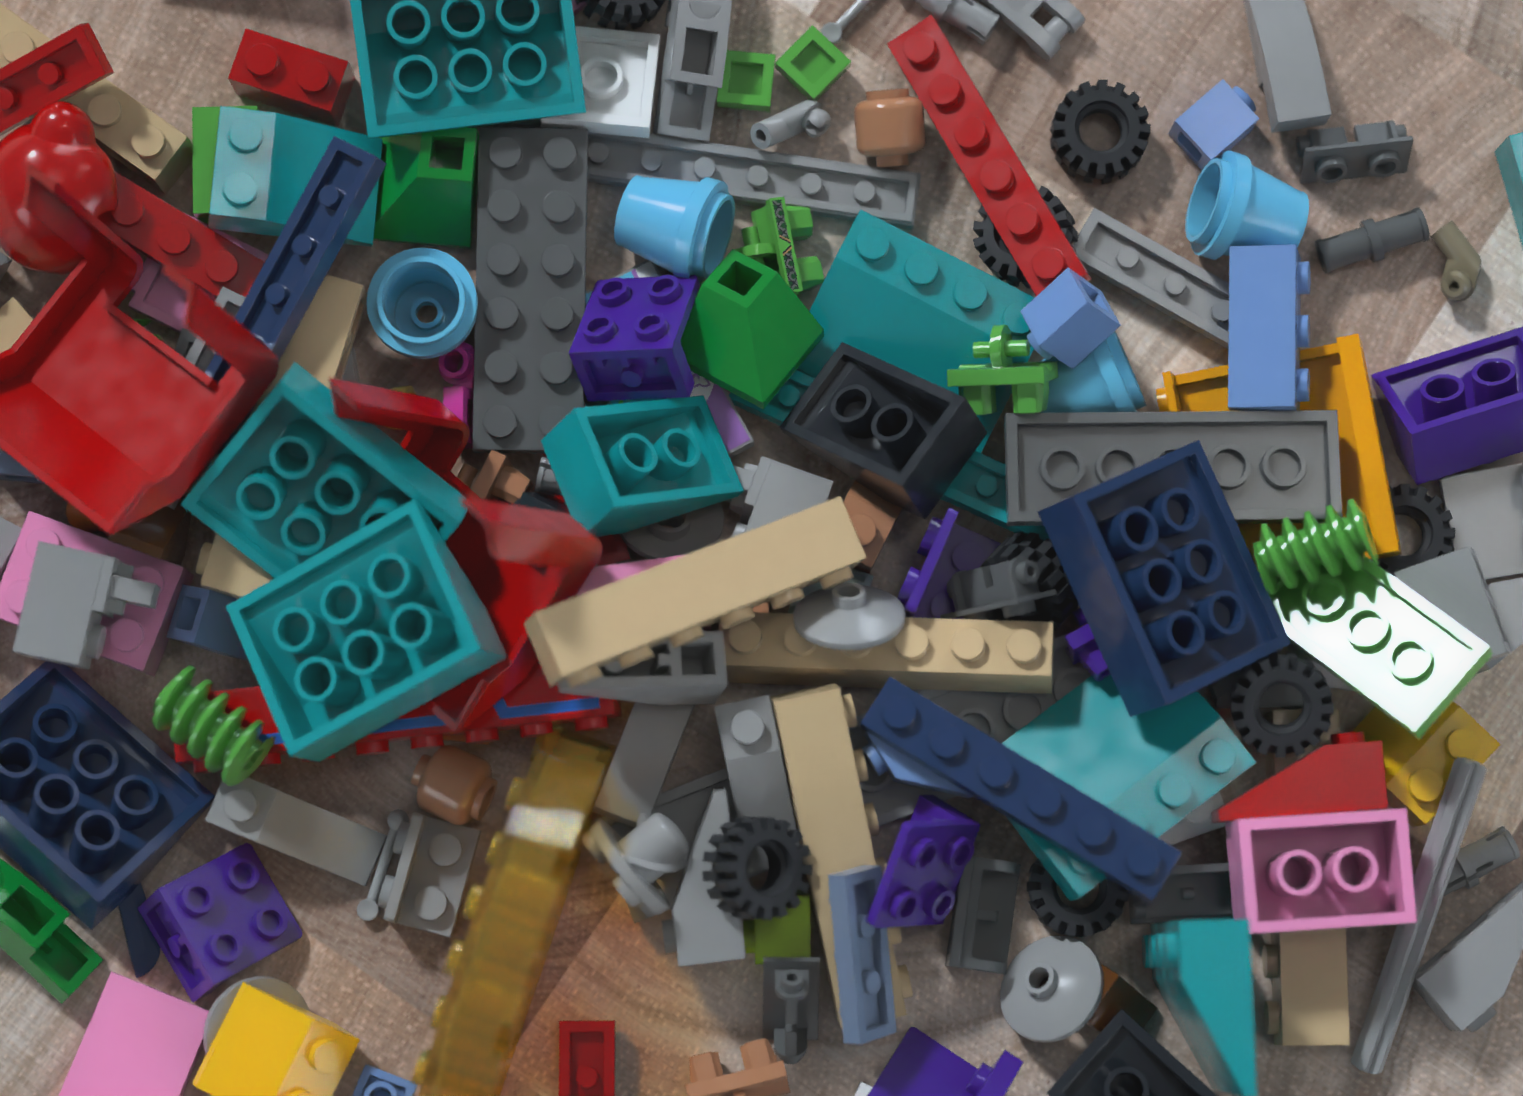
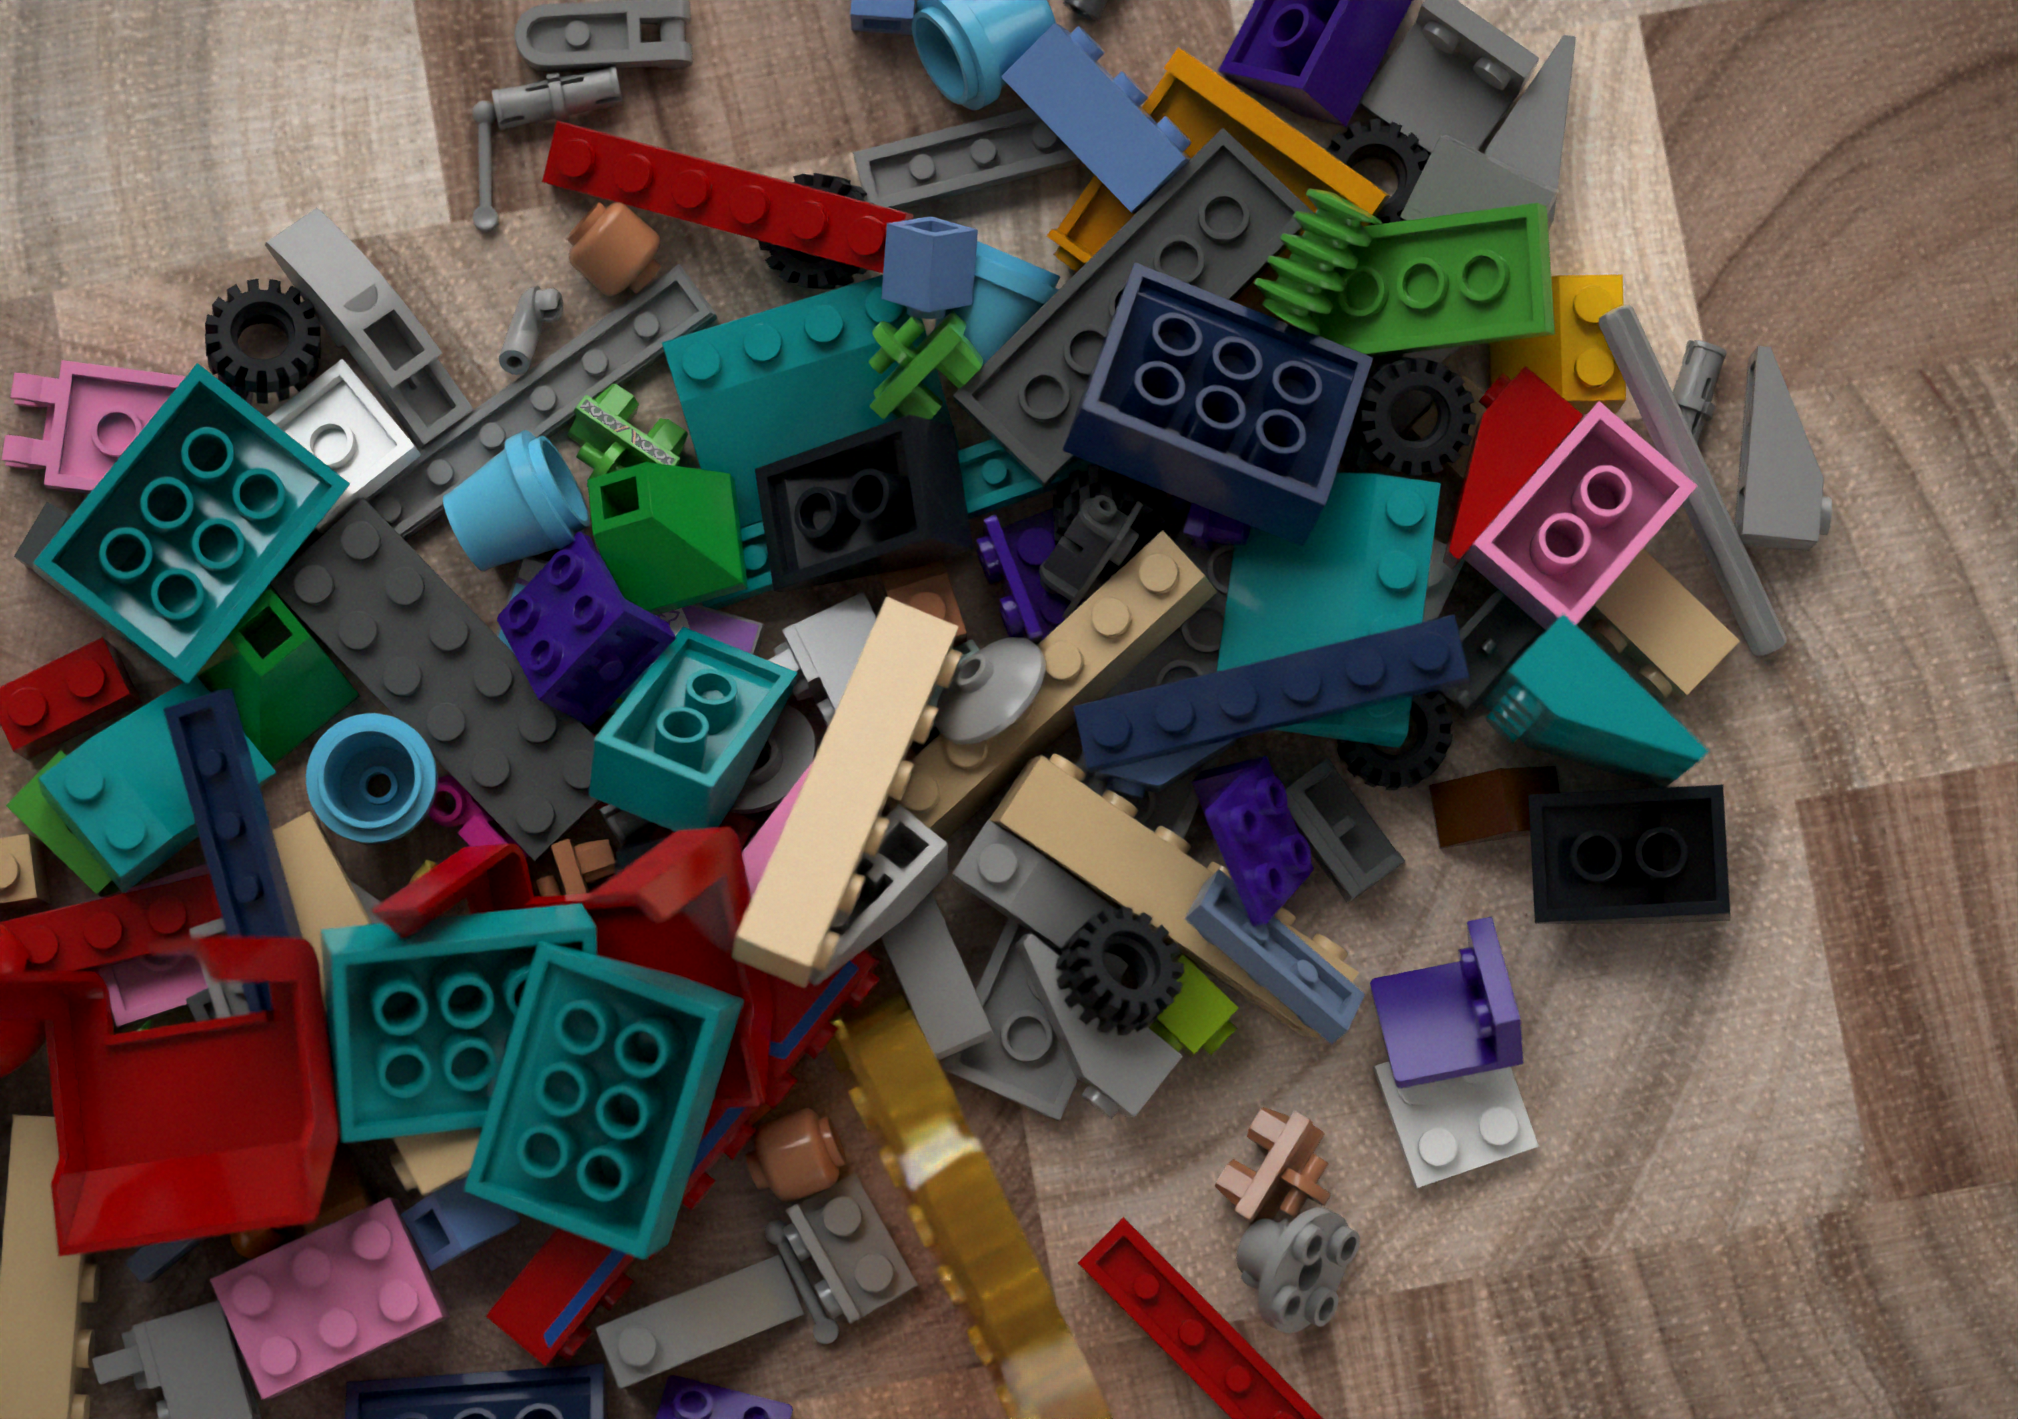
camera: 45 degrees left, 0 degrees up
light grey hinge [12,541,161,670] -> none
bright green piece [152,665,276,786] -> none
light grey plate [582,813,689,918] -> none
bright green plate [717,50,775,112] -> none
dark grey hinge [763,957,820,1064] -> none
bright green plate [775,25,851,101] -> none
light grey dish [1000,935,1104,1043] -> none
black tyre [1050,79,1151,184] -> none

